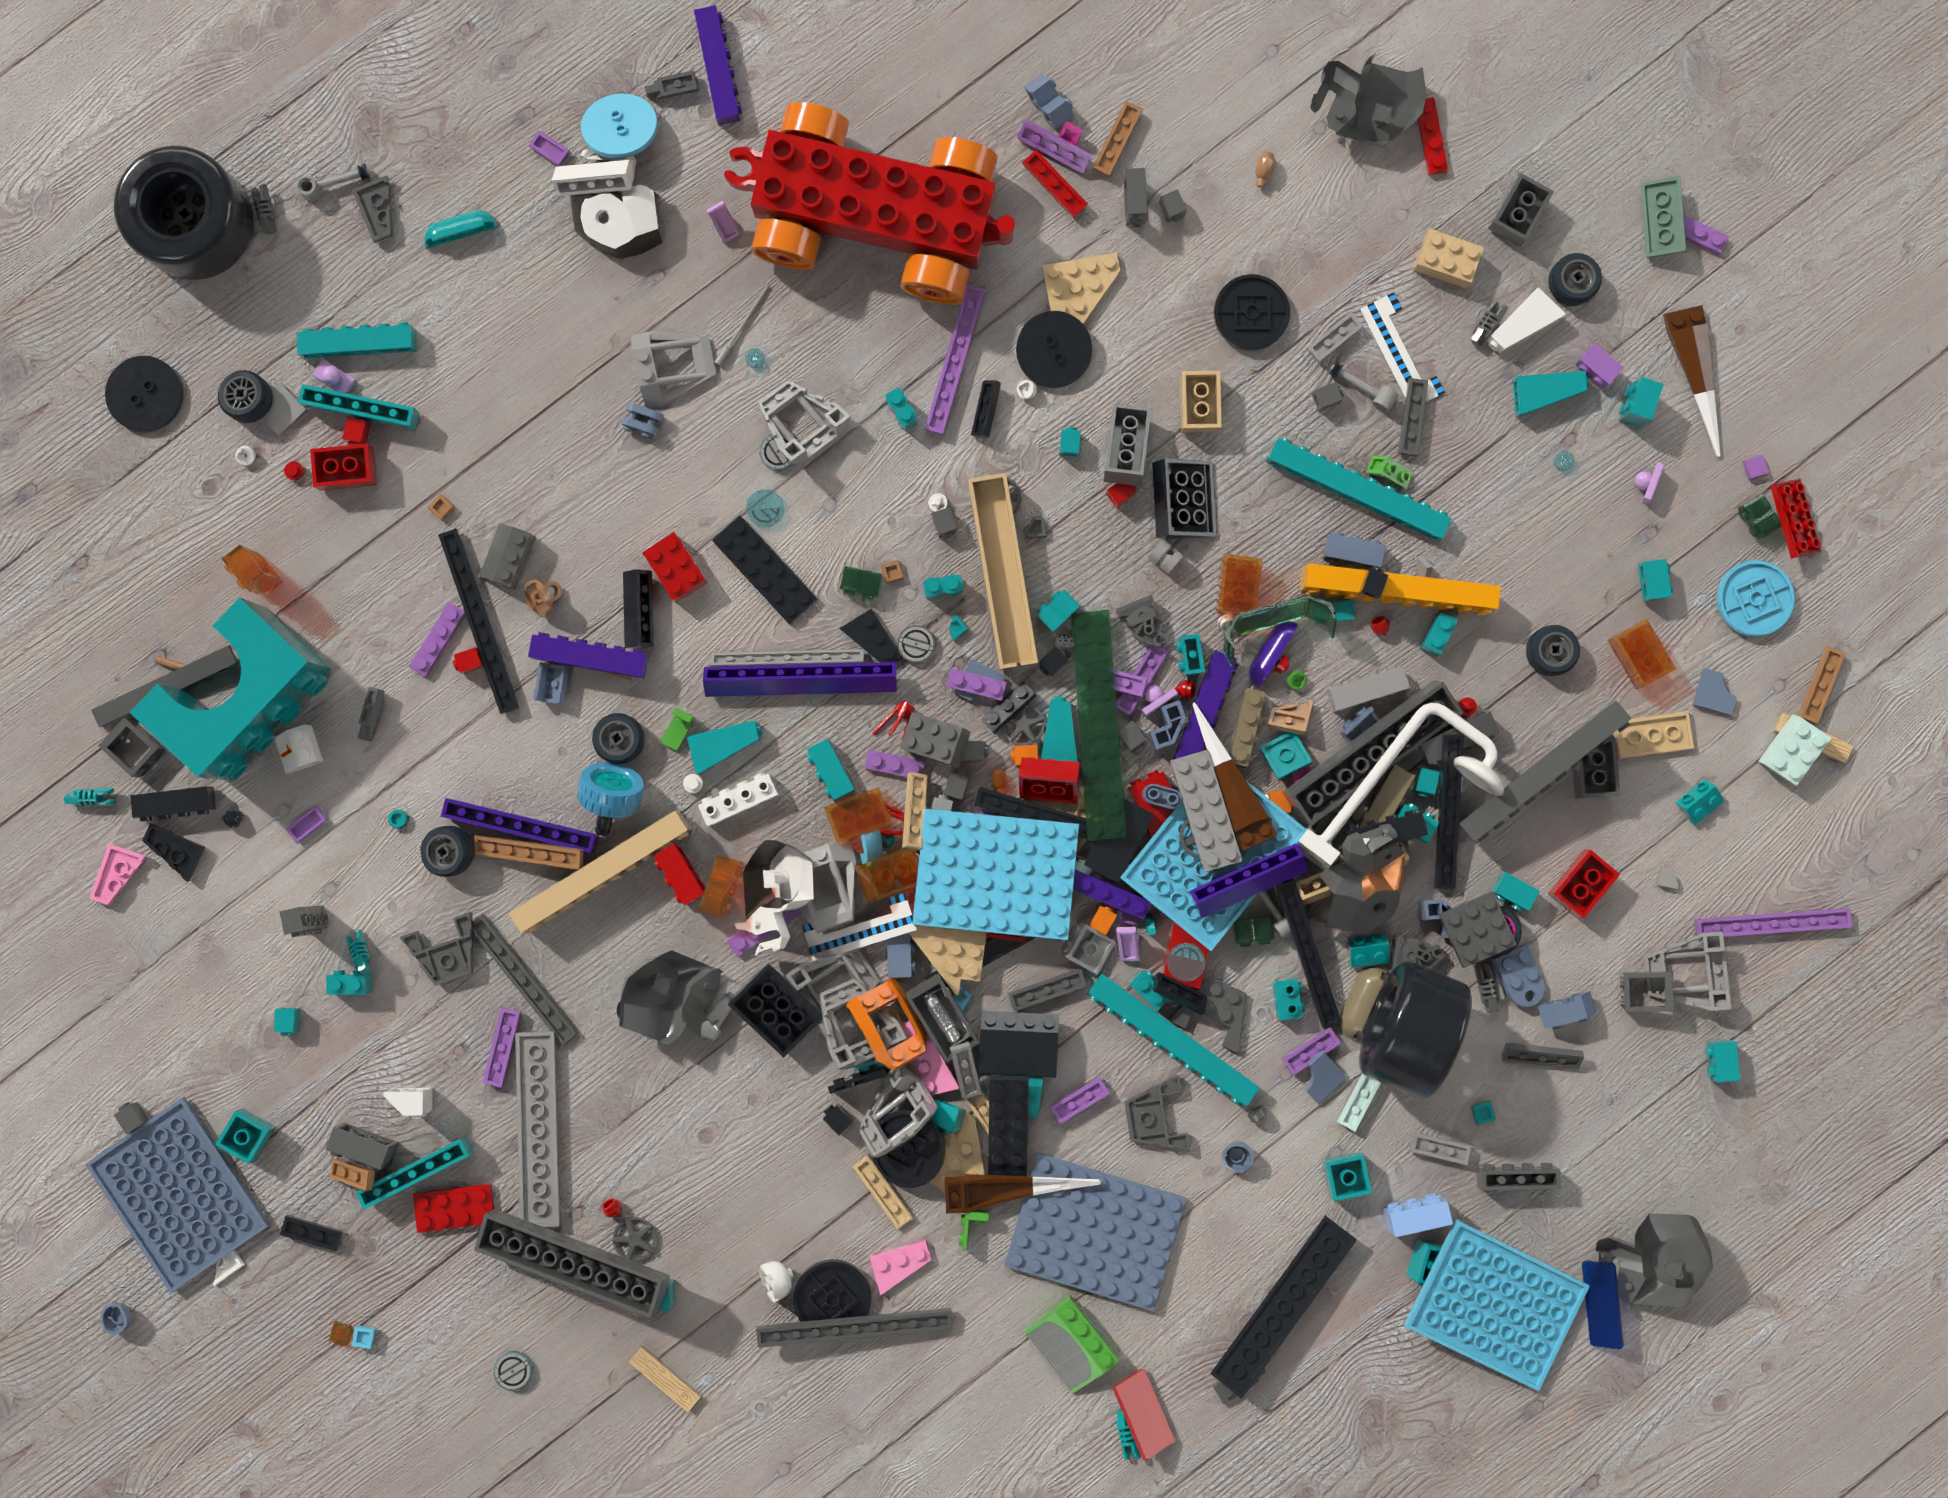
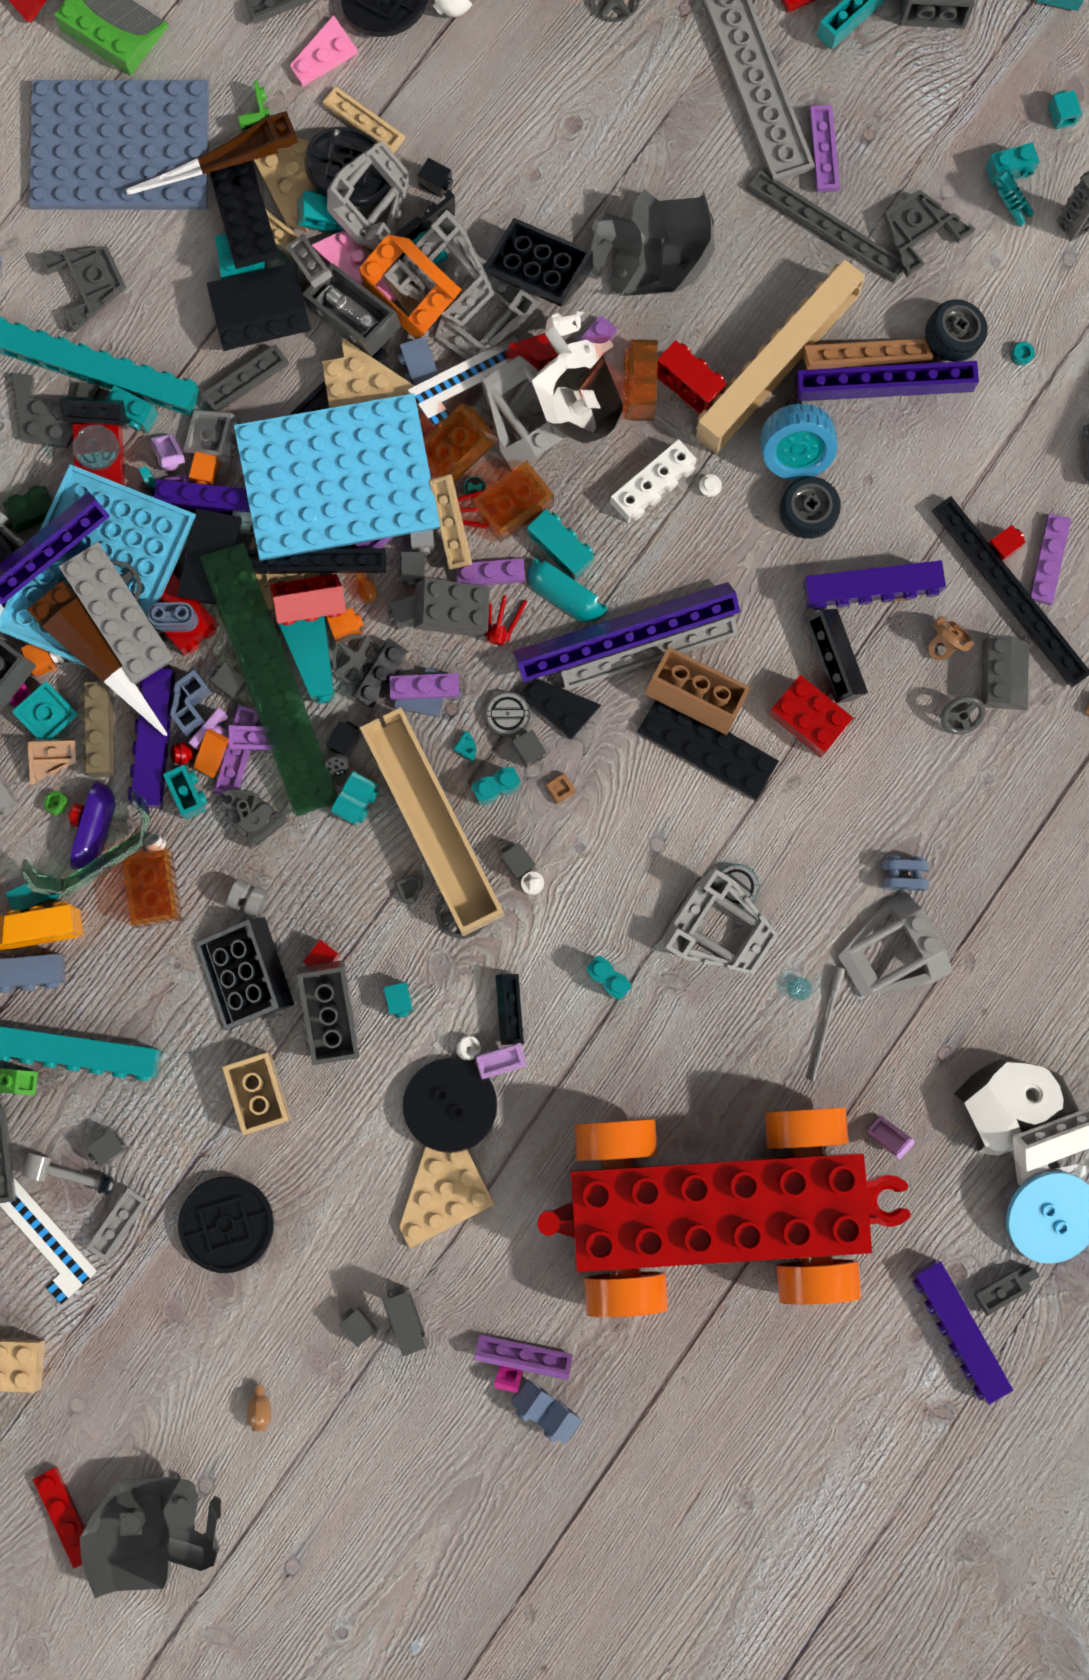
camera: 160 degrees right, 5 degrees down
white slope [384,1088,433,1119] -> none
sand blue bracket [534,662,570,705] -> none
red plate [602,1198,621,1218] -> none
bright green bracket [661,707,695,751] -> none
teal slope [687,720,763,775] -> none
clear light blue tile [746,490,784,528] -> none
clear green brick [840,566,883,600] -> none
medium azure slope [860,830,883,872] -> none
medium lavender plate [925,284,985,435] -> none
medium azure tile [953,987,972,1011] -> none
red plate [1022,150,1088,218] -> none
medium lavender plate [1050,1076,1110,1124] -> none
medium nougat plate [1092,101,1143,177] -> none
none -> orange tile [193,728,230,778]
none -> lavender tile [475,1043,527,1079]
none -> red slope [506,333,558,371]
none -> dark grey brick [513,729,547,768]
none -> teal brick [527,558,608,622]
none -> medium nougat brick [645,647,751,735]
none -> dark grey piece [941,696,986,735]

